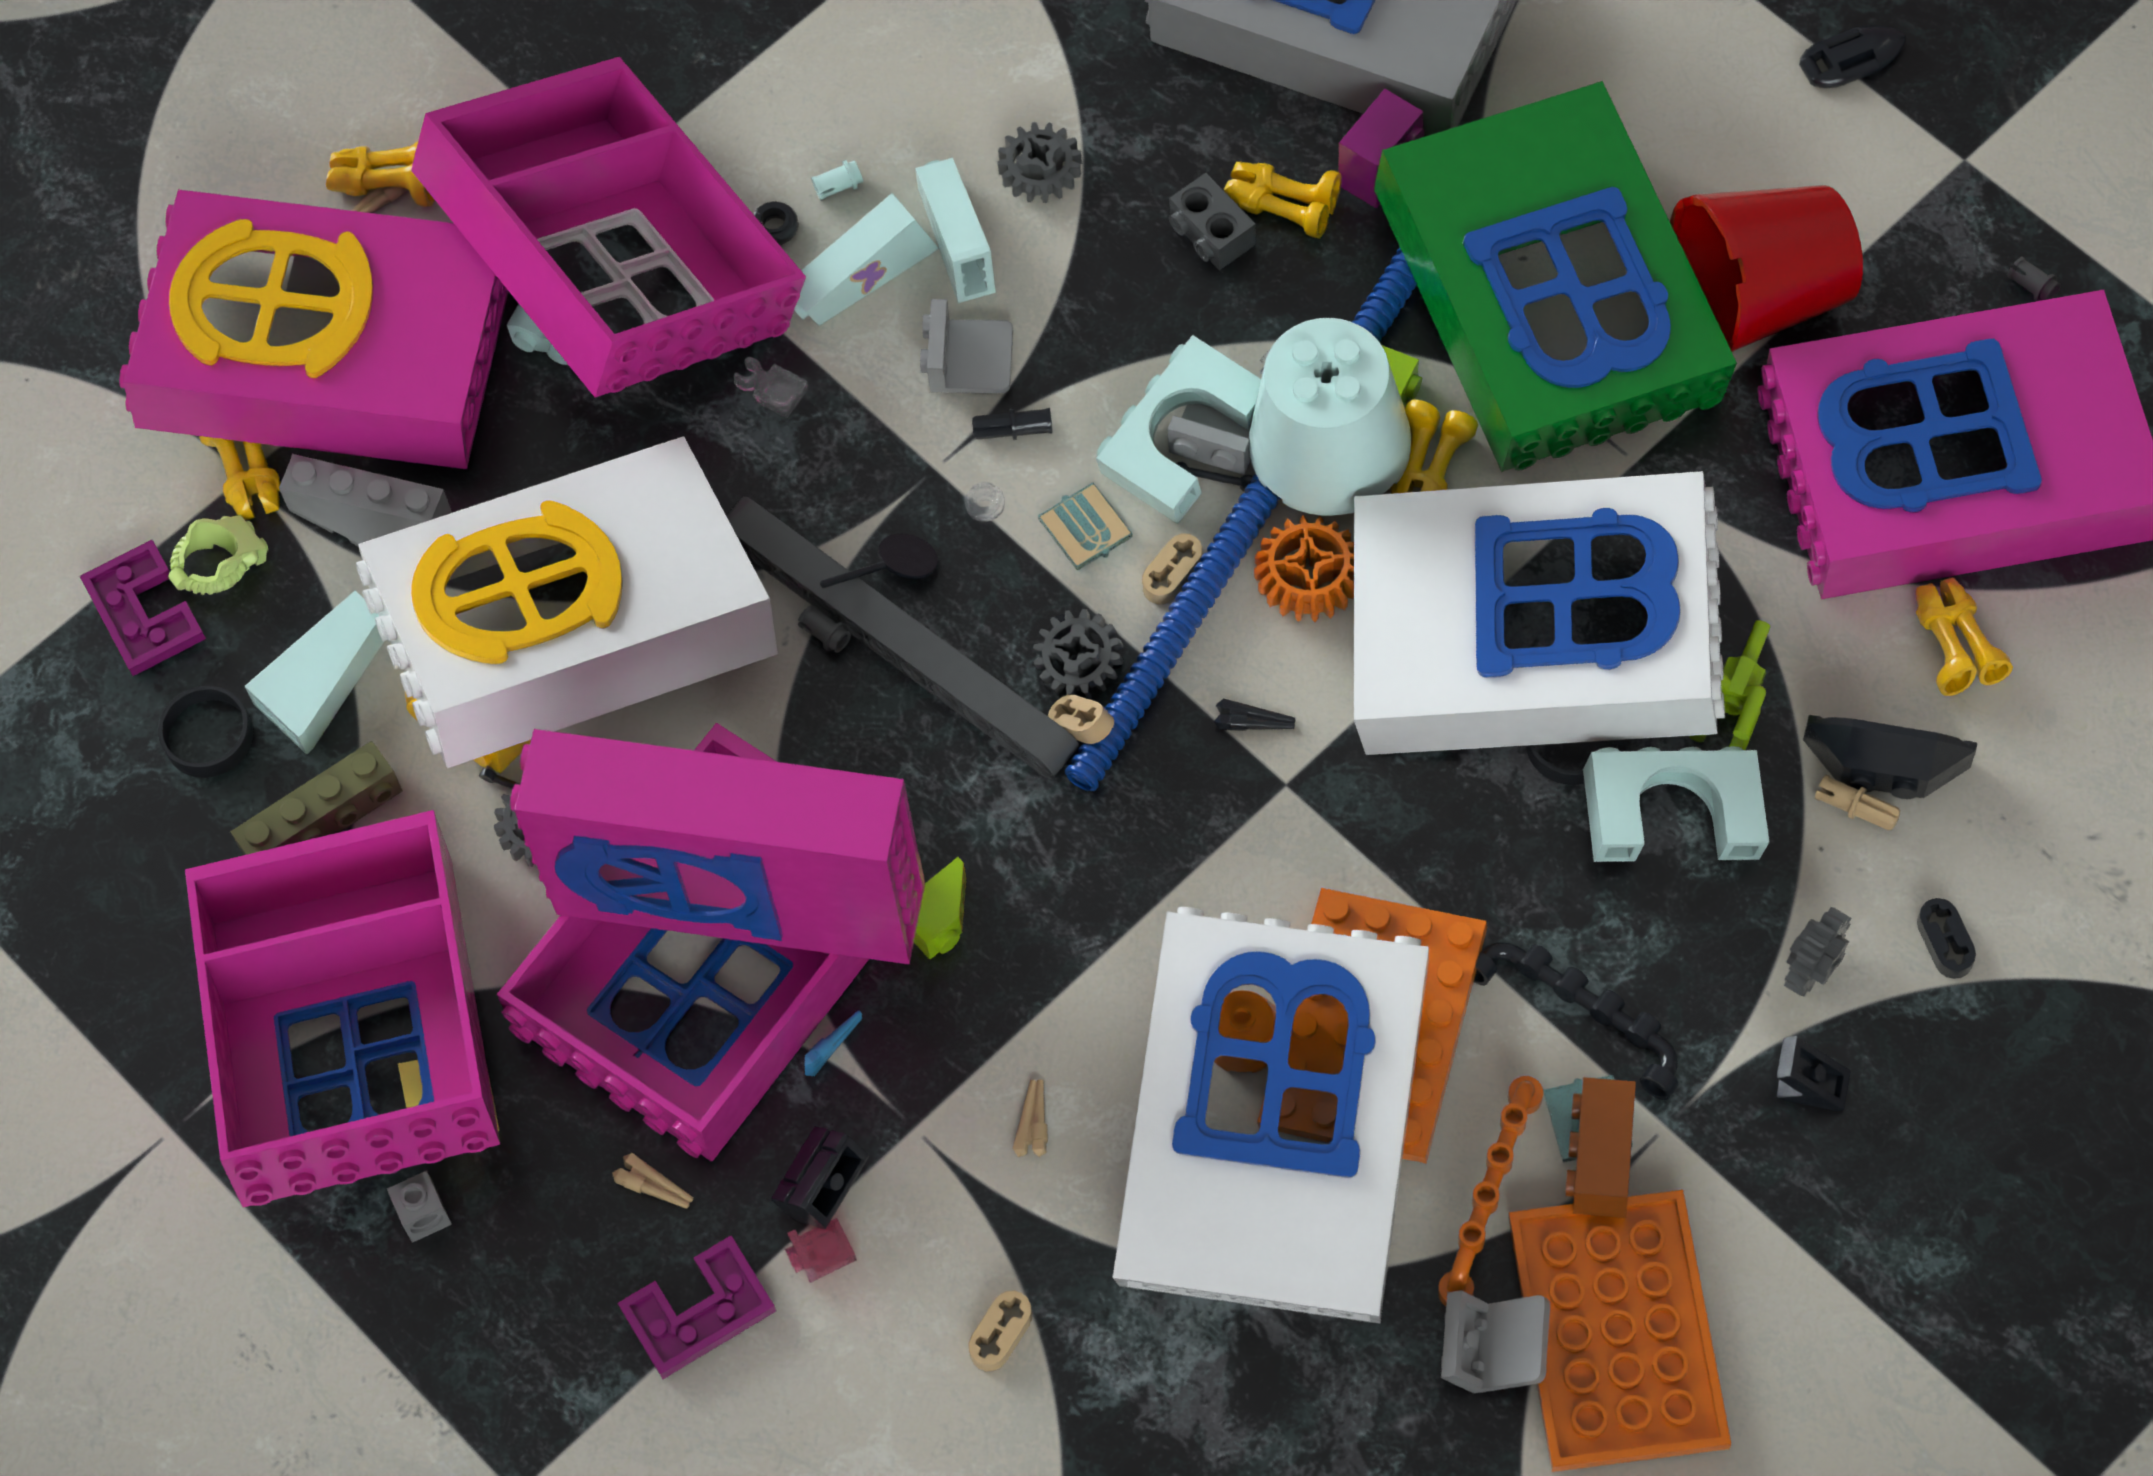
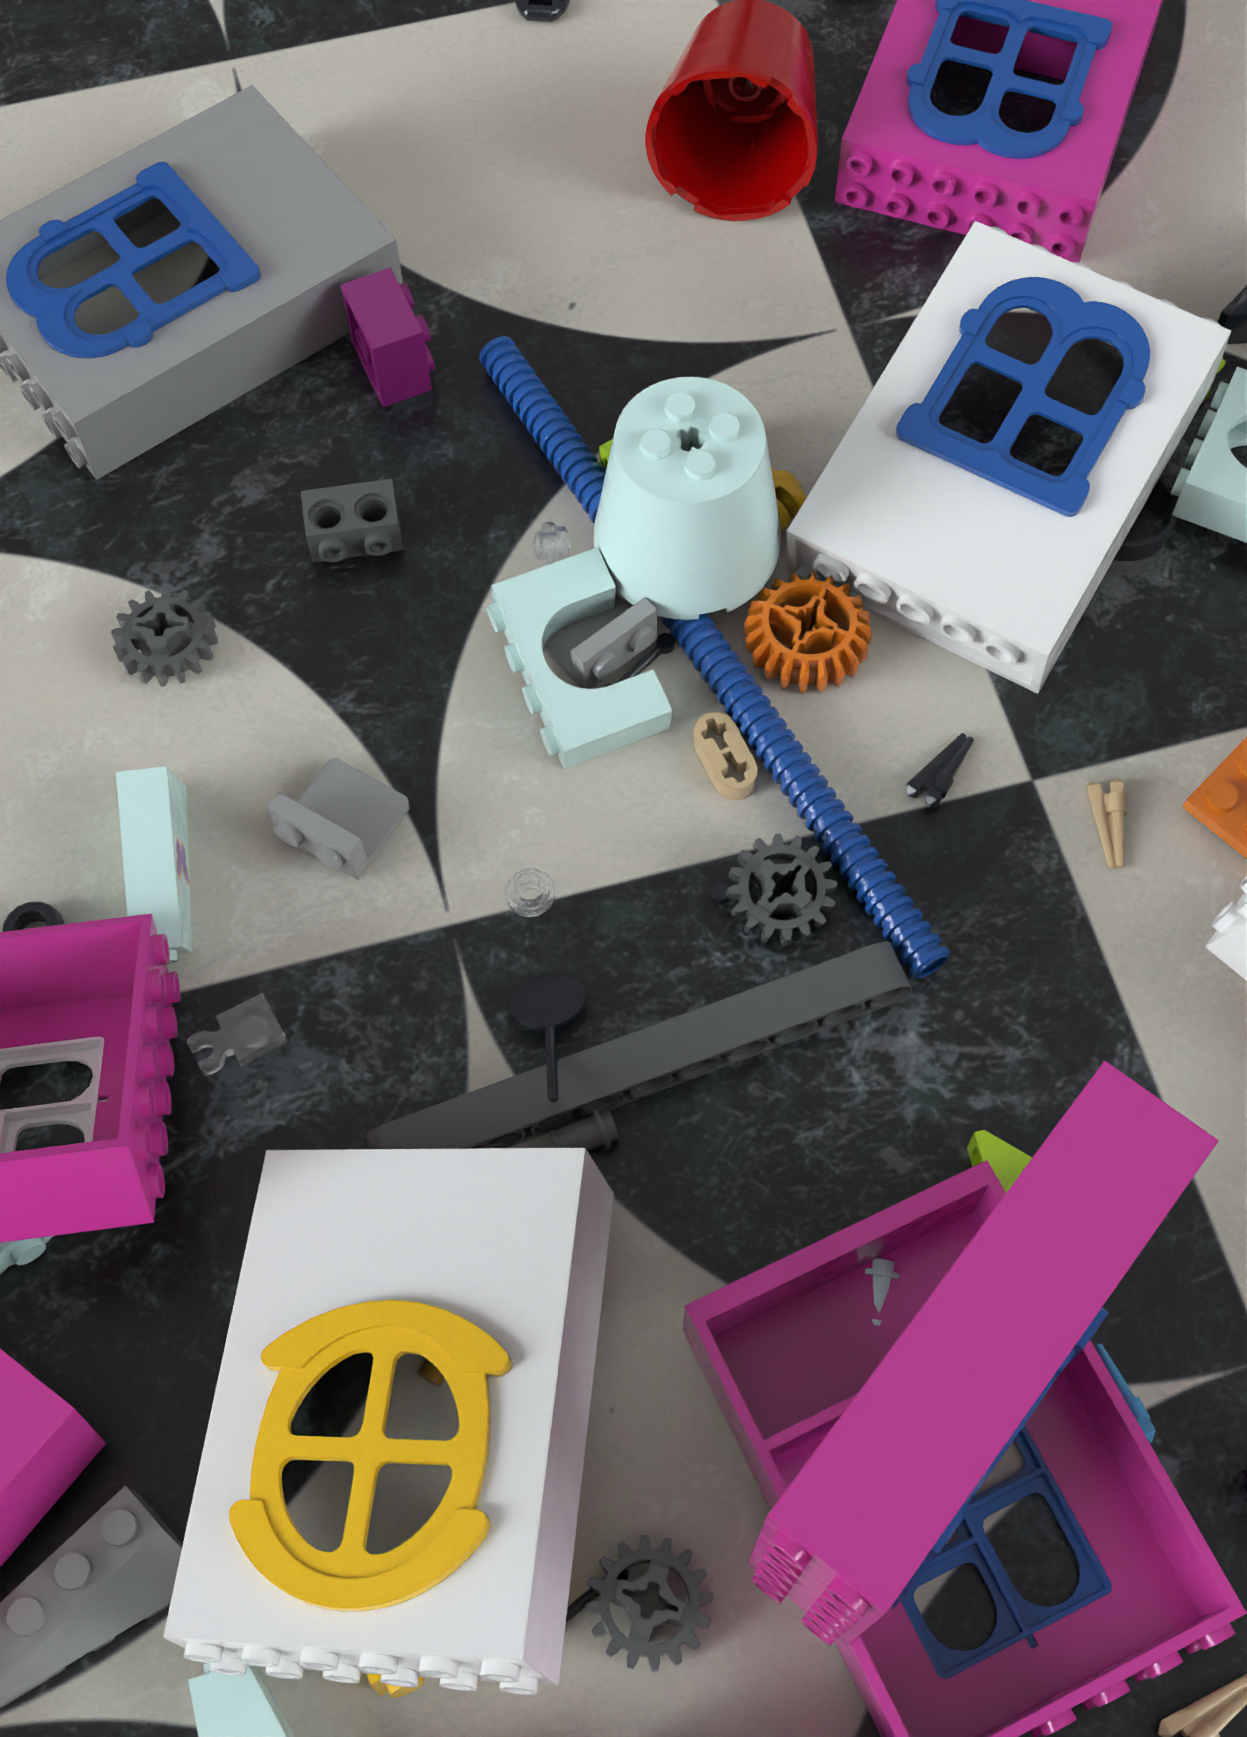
camera: 65 degrees left, 0 degrees up
light aqua pin [811,160,863,201] -> none
light aqua slope [915,158,996,303] -> none
black axle [972,408,1052,440] -> none
piece [1038,482,1133,571] -> none
tan beam [1048,694,1114,744] -> none
yellow piece [1223,162,1342,239] -> none
green panel [1374,81,1737,472] -> none
yellow piece [1915,577,2013,696] -> none
none -> tan piece [1087,778,1127,869]

